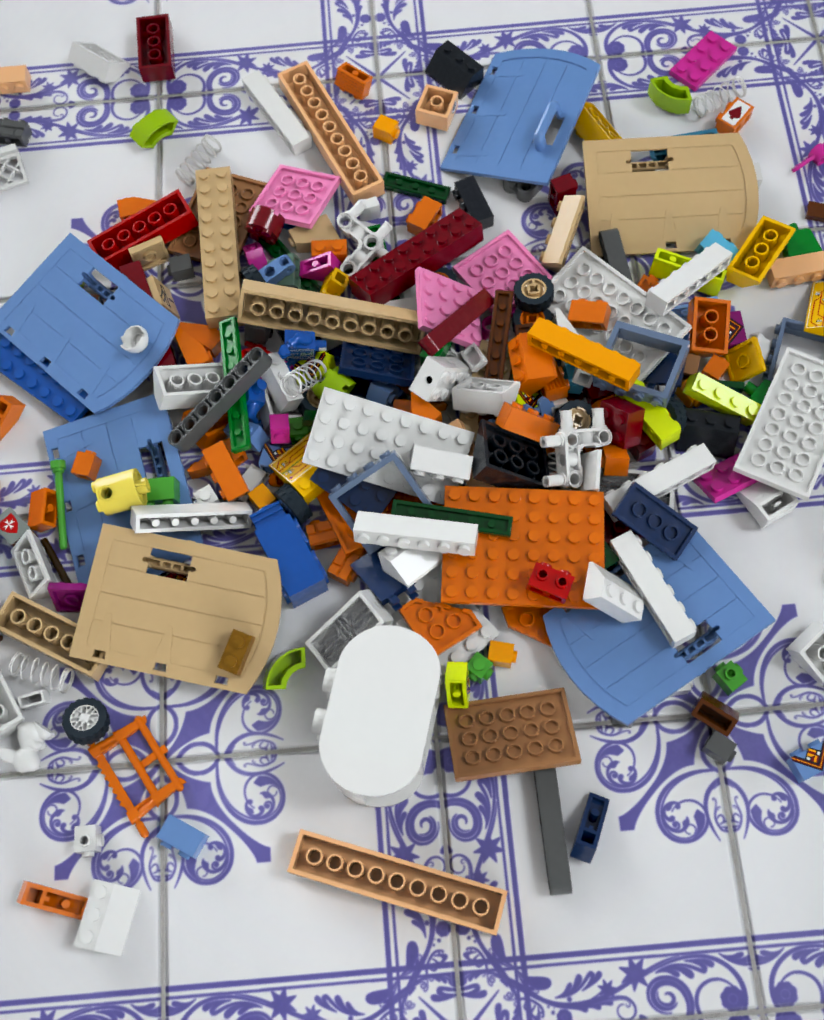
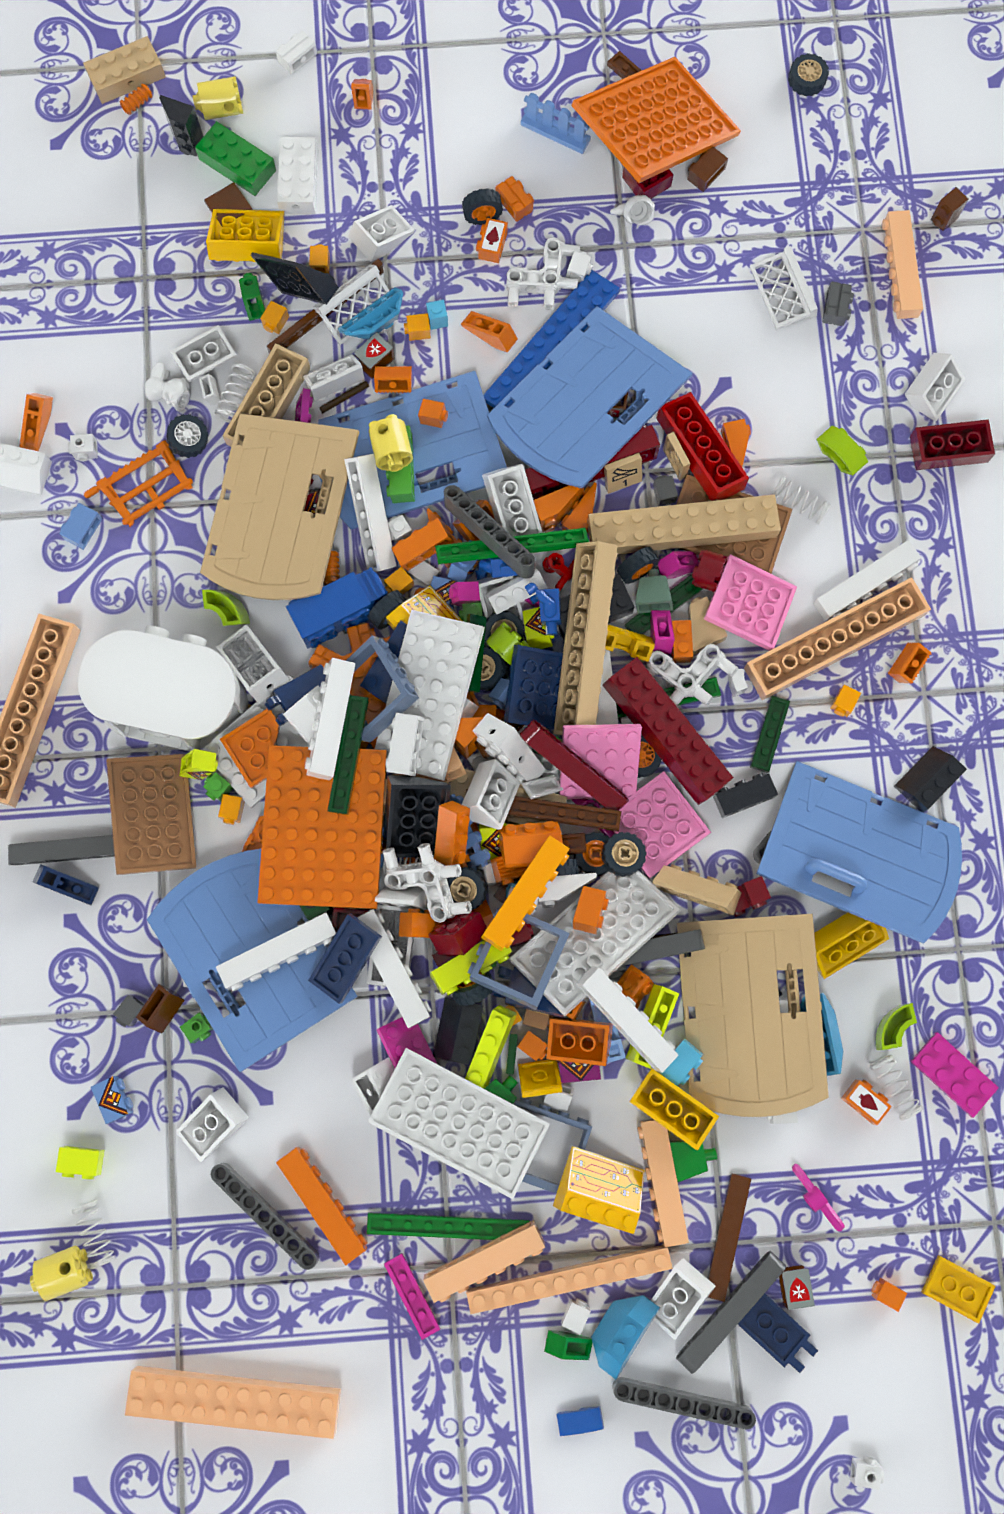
camera: 85 degrees right, 10 degrees up
bright green piece [50,460,67,550] -> none
white hair [120,325,149,353] -> none
pearl gold brick [218,629,256,676] -> none
medium blue leg [258,255,296,285] -> none
white piece [279,359,327,398] -> none
orange brick [406,195,443,235] -> none
light nougat brick [415,84,458,132] -> none
red brick [526,562,575,604] -> none
white slope [582,562,644,623] -> none

